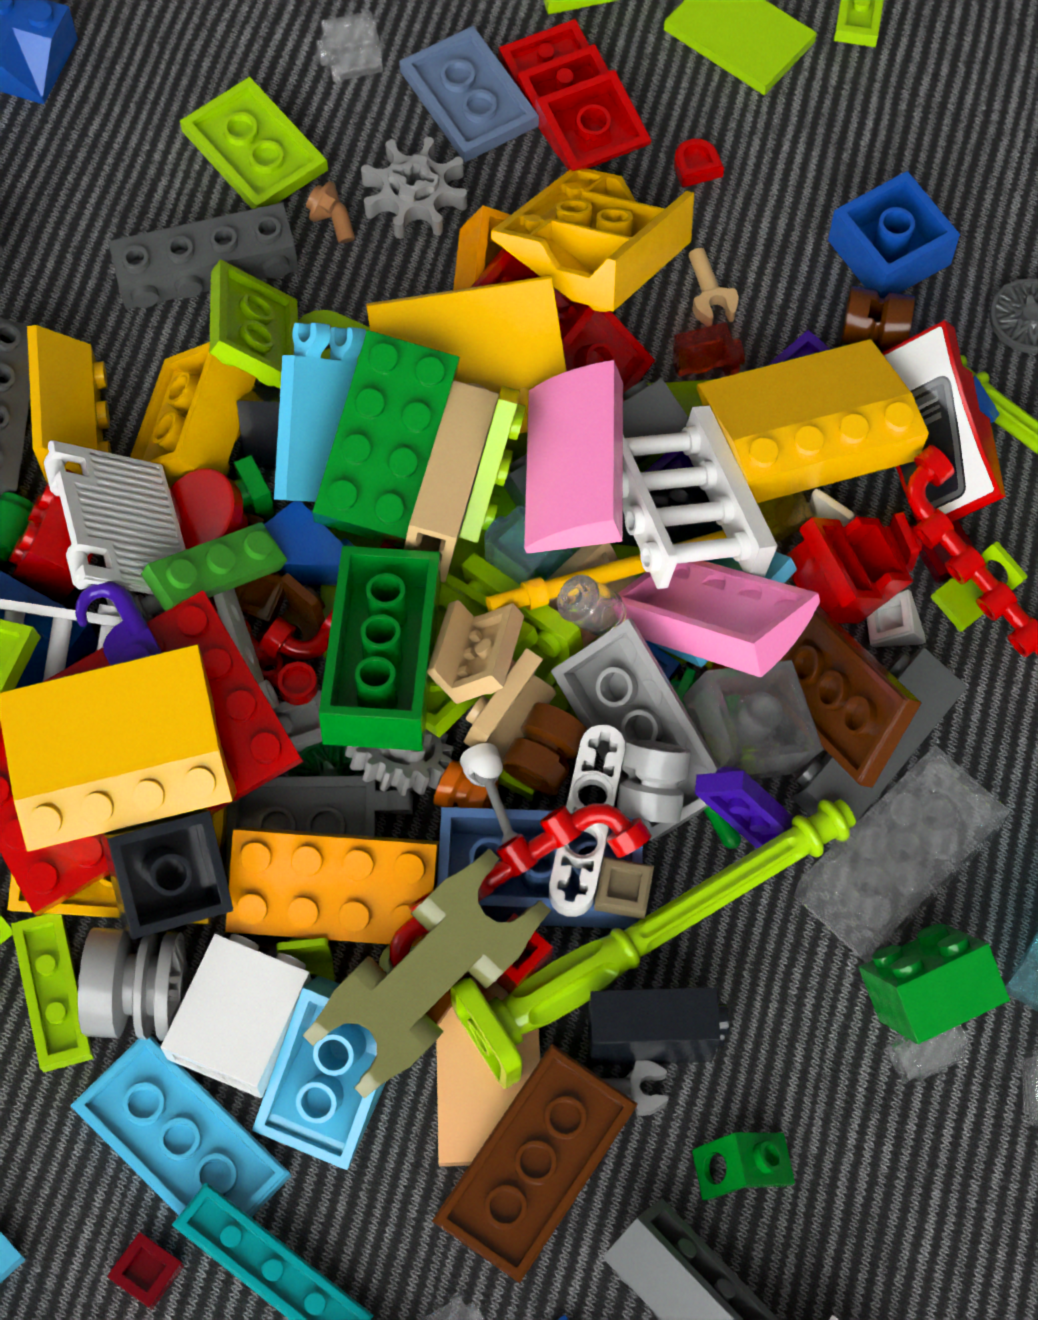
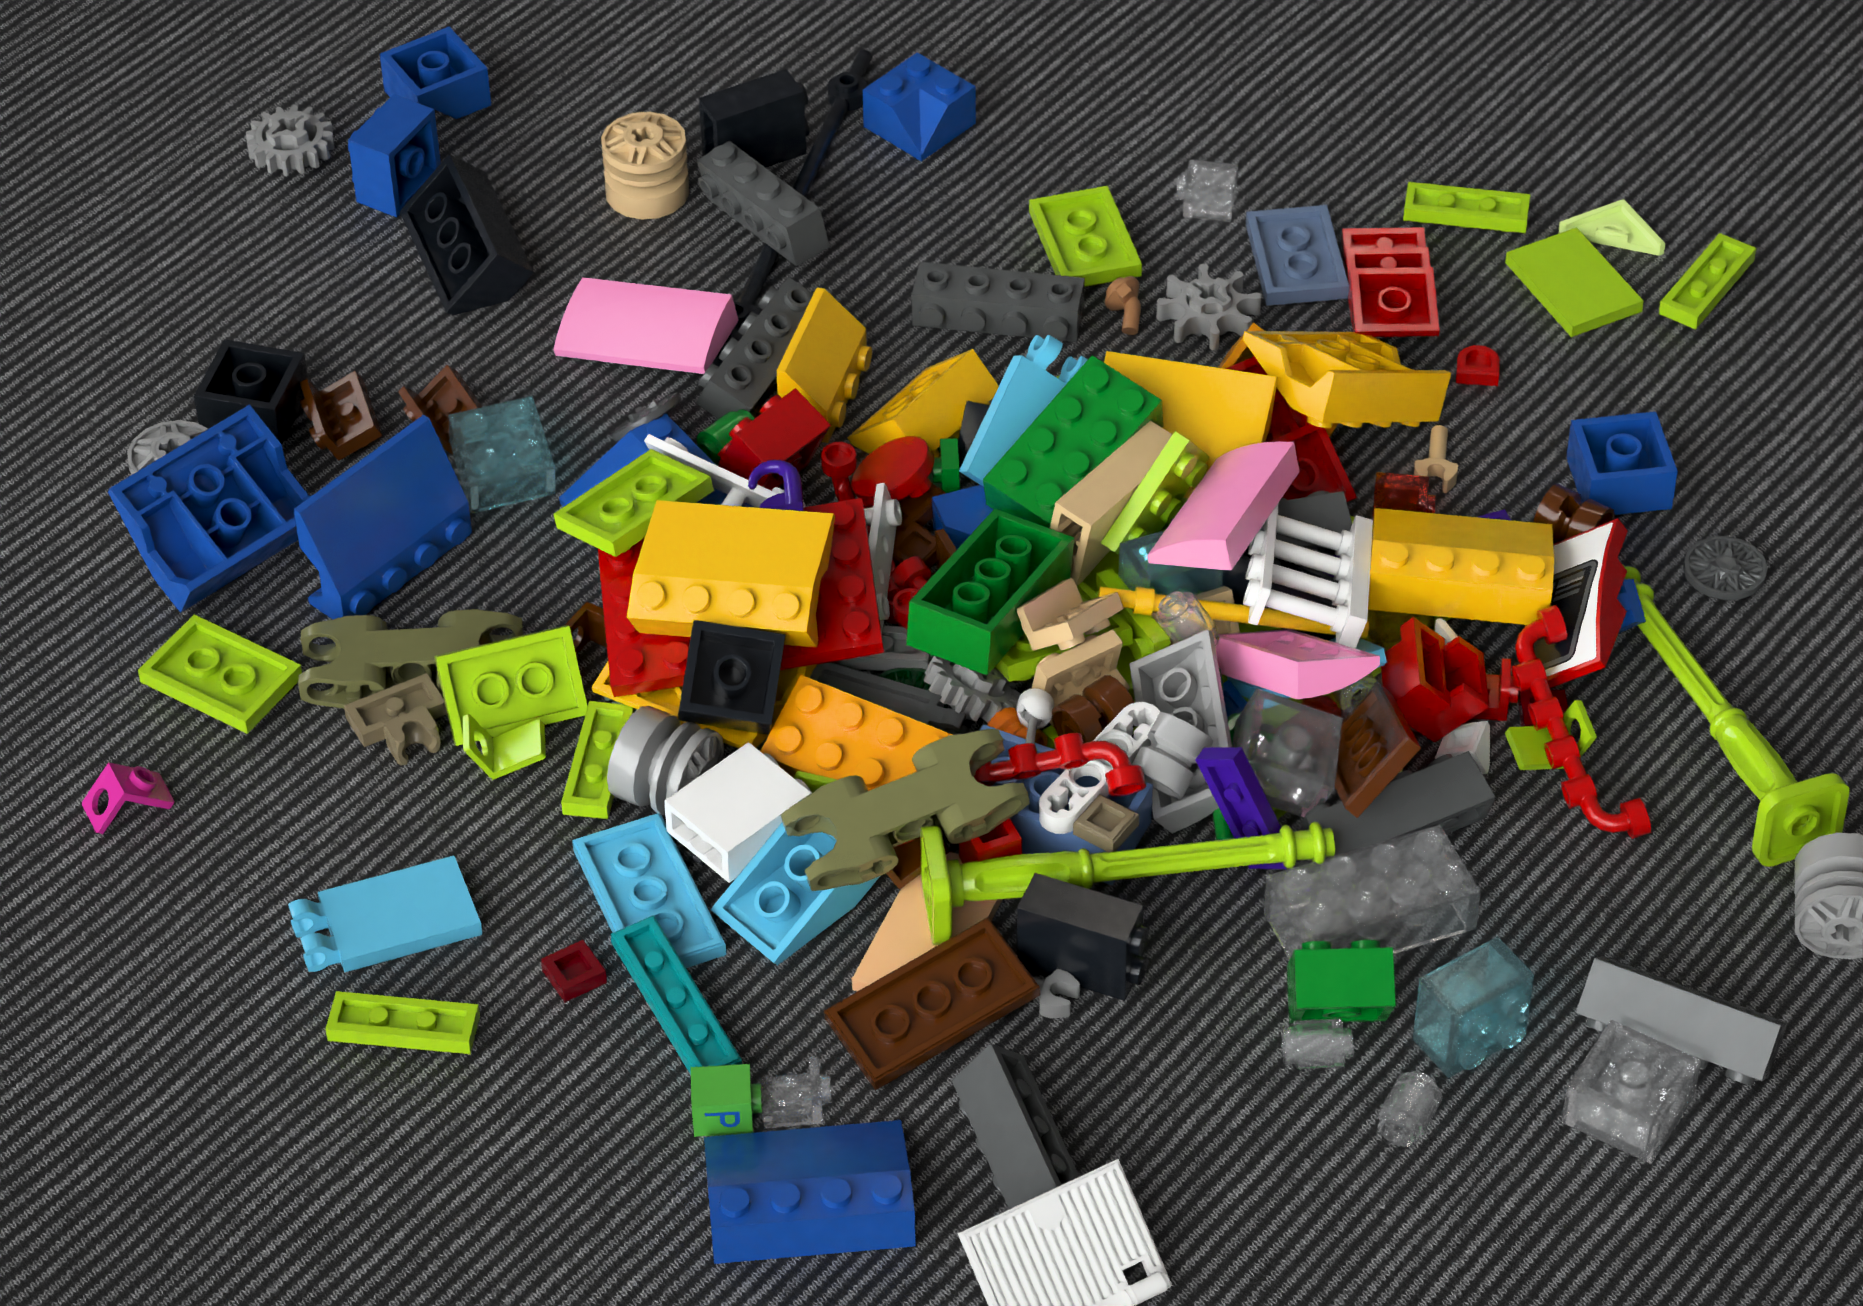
camera: 25 degrees right, 20 degrees down
white window [44,440,186,595] -> none
bright green plate [141,522,287,611] -> none
lime plate [209,259,298,389] -> none
green bracket [692,1132,795,1201] -> none

